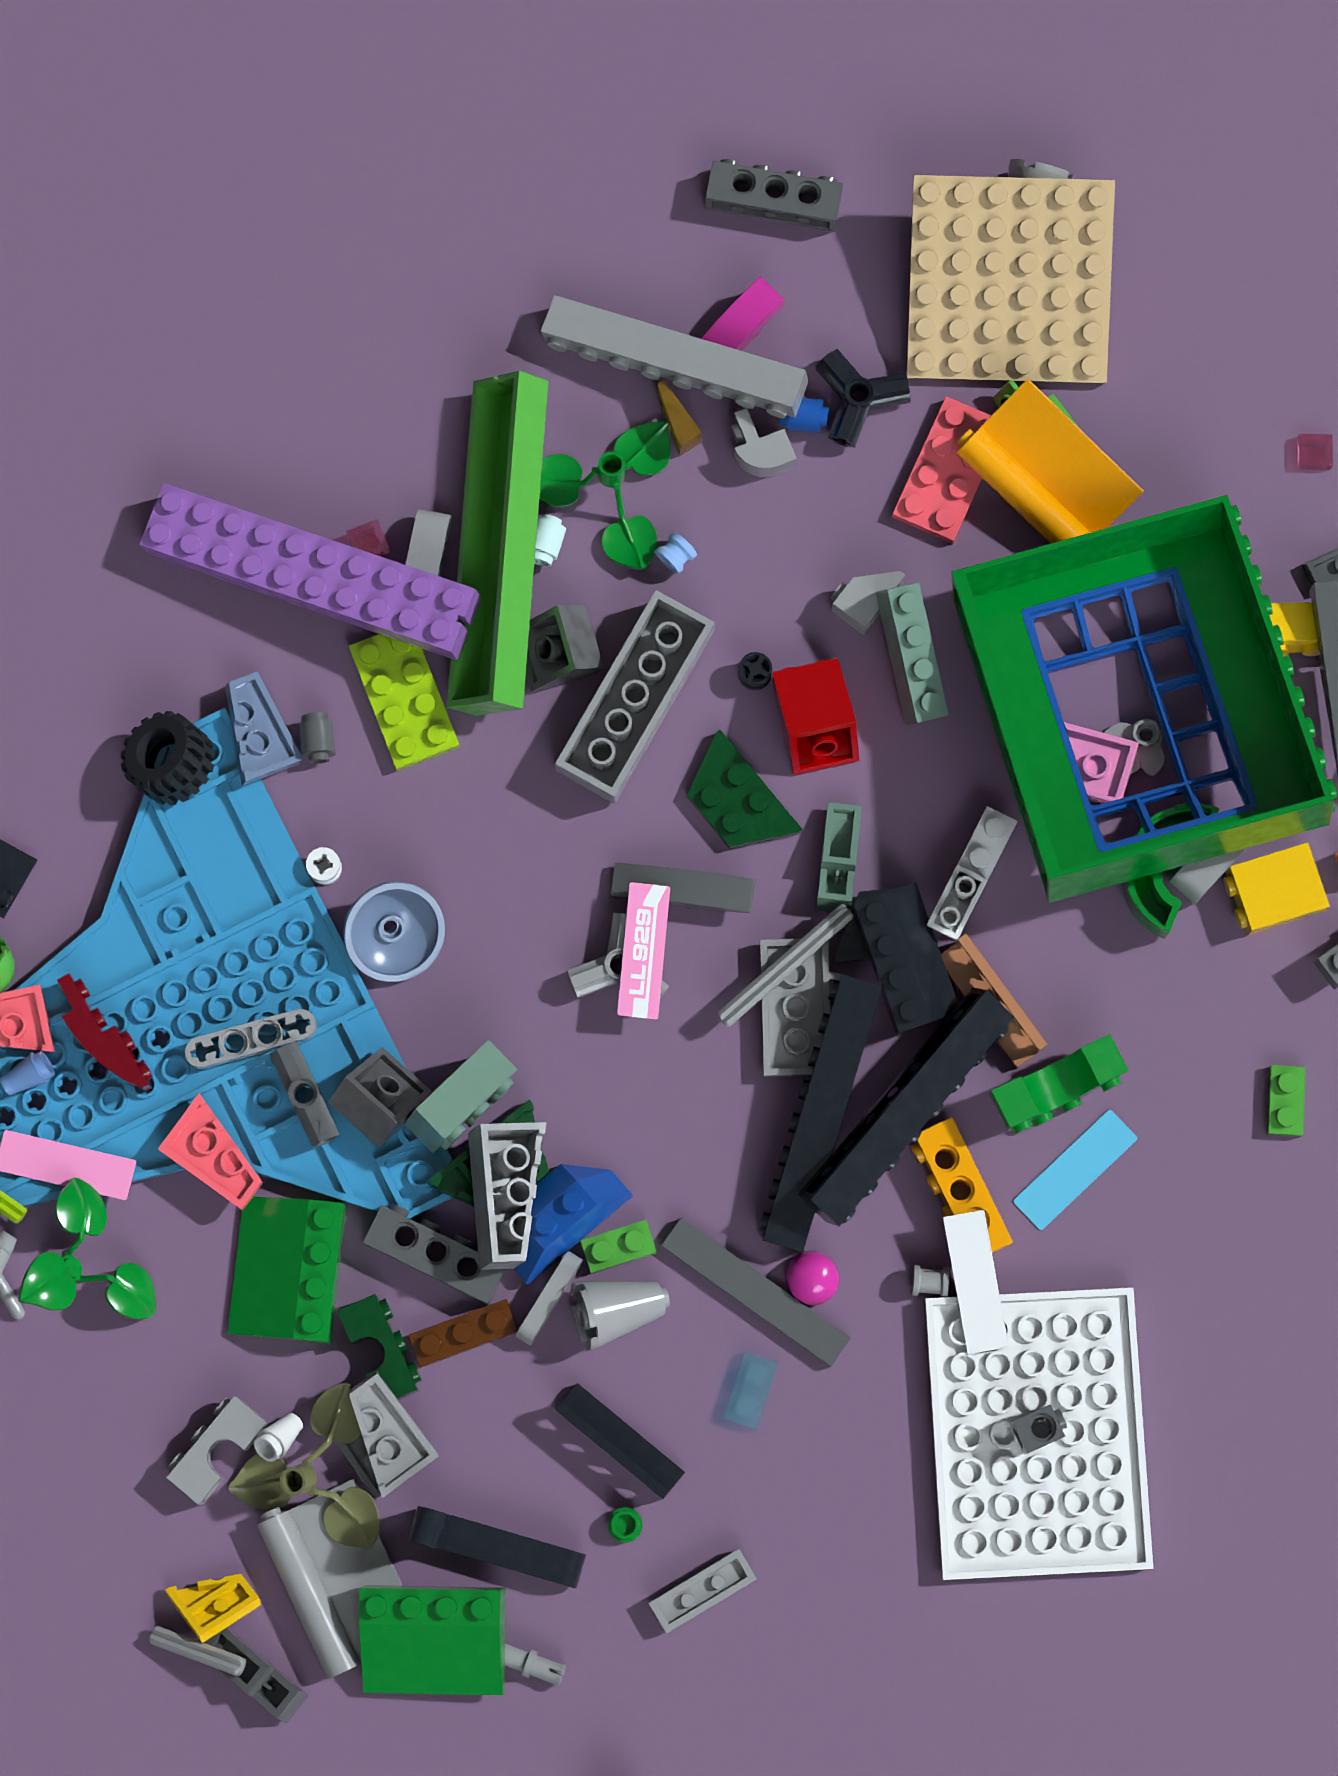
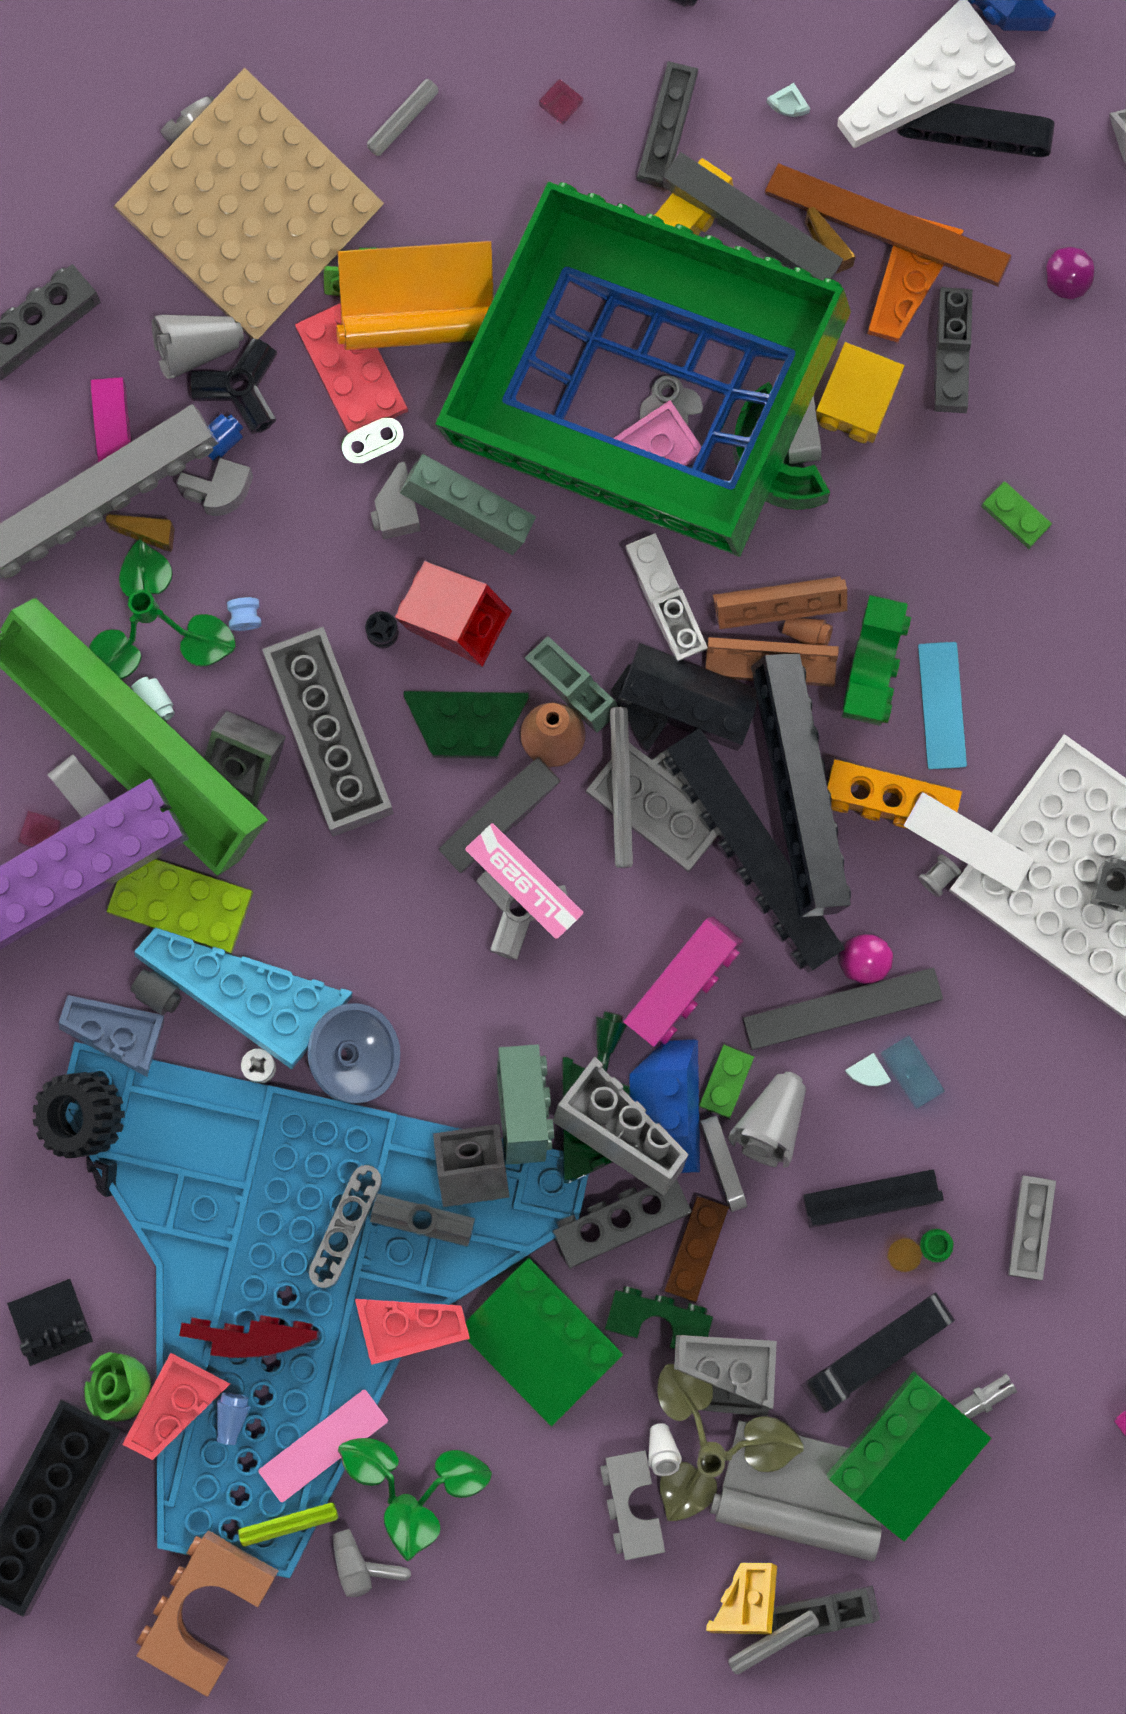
camera: 50 degrees left, 0 degrees up
none -> black tile [86,1156,117,1197]
none -> medium azure wing [134,928,353,1069]
none -> light grey cone [152,315,244,379]
none -> plate [341,417,403,463]
none -> light grey axle [367,79,438,156]
none -> nougat cone [520,703,585,767]
none -> dark green cone [596,1011,627,1072]
none -> dark pink wedge [623,916,743,1047]
none -> nougat fence [713,576,848,629]
none -> nougat cone [782,618,833,646]
none -> light aqua tile [845,1053,891,1087]
none -> clear yellow tile [887,1238,922,1272]

